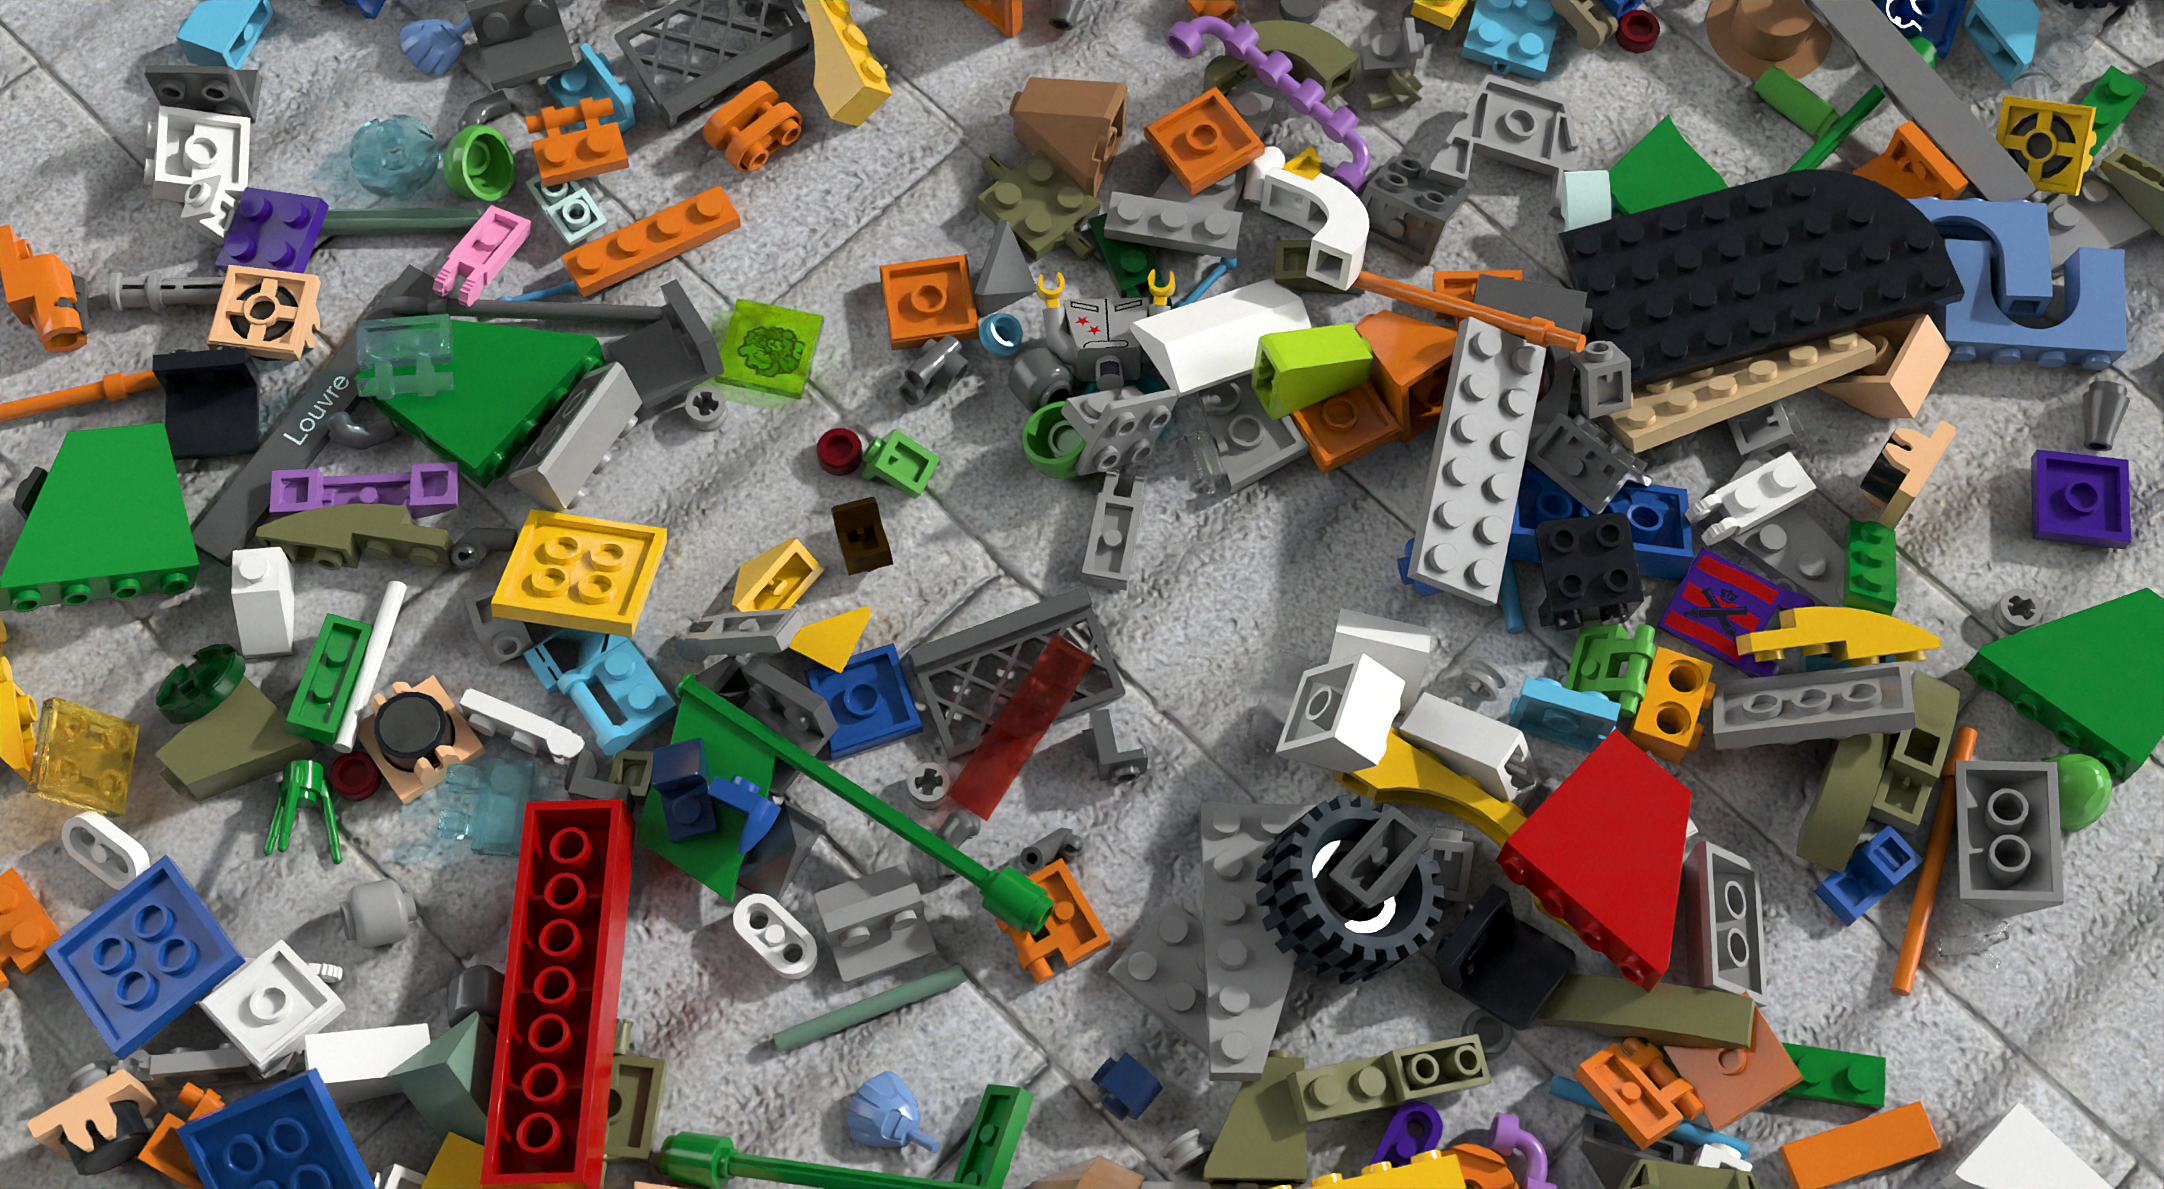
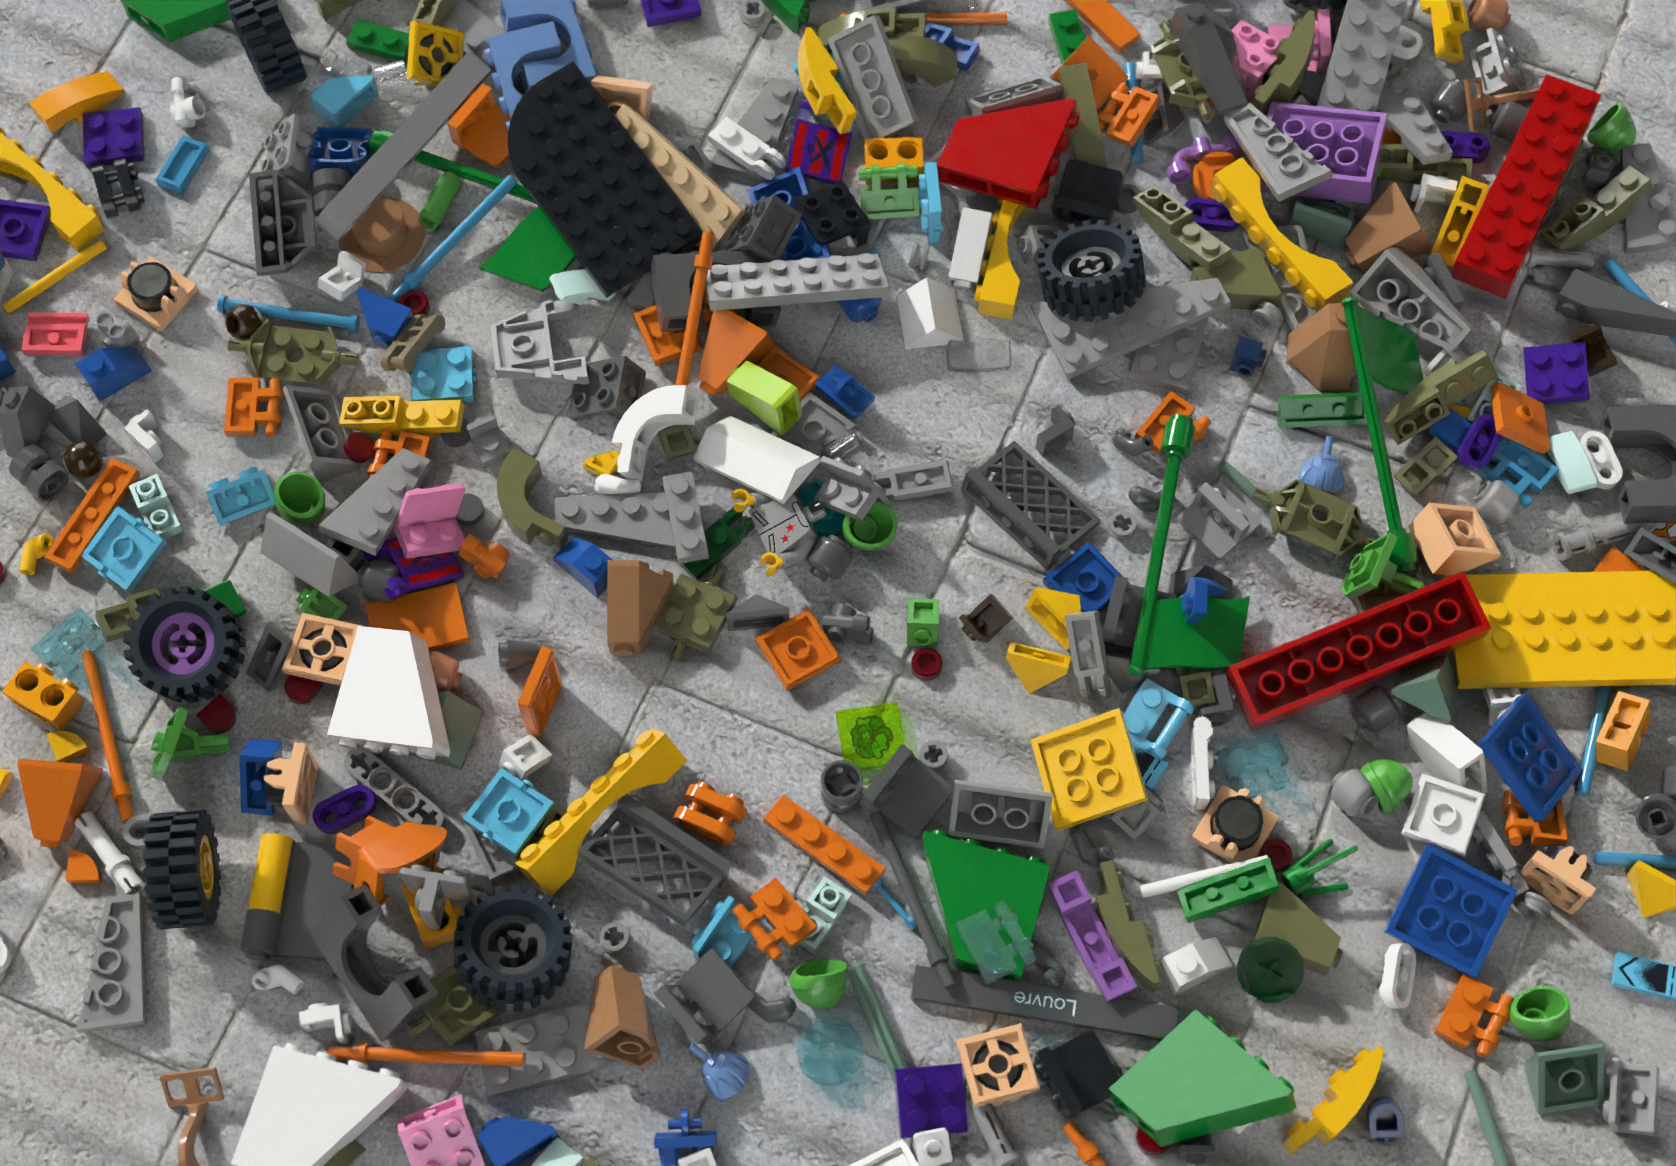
camera: 110 degrees left, 0 degrees up
clear yellow plate [26,697,140,819] -> none
bright pink hinge [432,205,531,308] -> none
dark blue slope [651,737,721,844] -> none
white plate [733,894,818,979] -> none
clear red slope [947,633,1096,821] -> none
medium azure plate [979,313,1023,357] -> none
orange plate [1143,86,1265,196] -> none
medium lavender bar [1165,16,1370,197] -> none
dark azure hinge [1172,257,1237,310] -> none
white slope [1275,653,1405,773] -> none
dark grey slope [1329,806,1431,909] -> none
olive plate [1363,67,1423,111] -> none
light grey bracket [1570,341,1631,419] -> none
green plate [1843,519,1897,616] -> none
light nougat piece [1859,420,1956,530] -> none
none -> dark azure bar [387,175,517,303]
none -> blue slope [553,537,612,598]
none -> blue hips [815,364,875,420]
none -> dark grey wheel [821,760,863,814]
none -> olive plate [1251,479,1375,562]
none -> bright green piece [1341,532,1424,600]
none -> bright green hat [1361,759,1413,814]

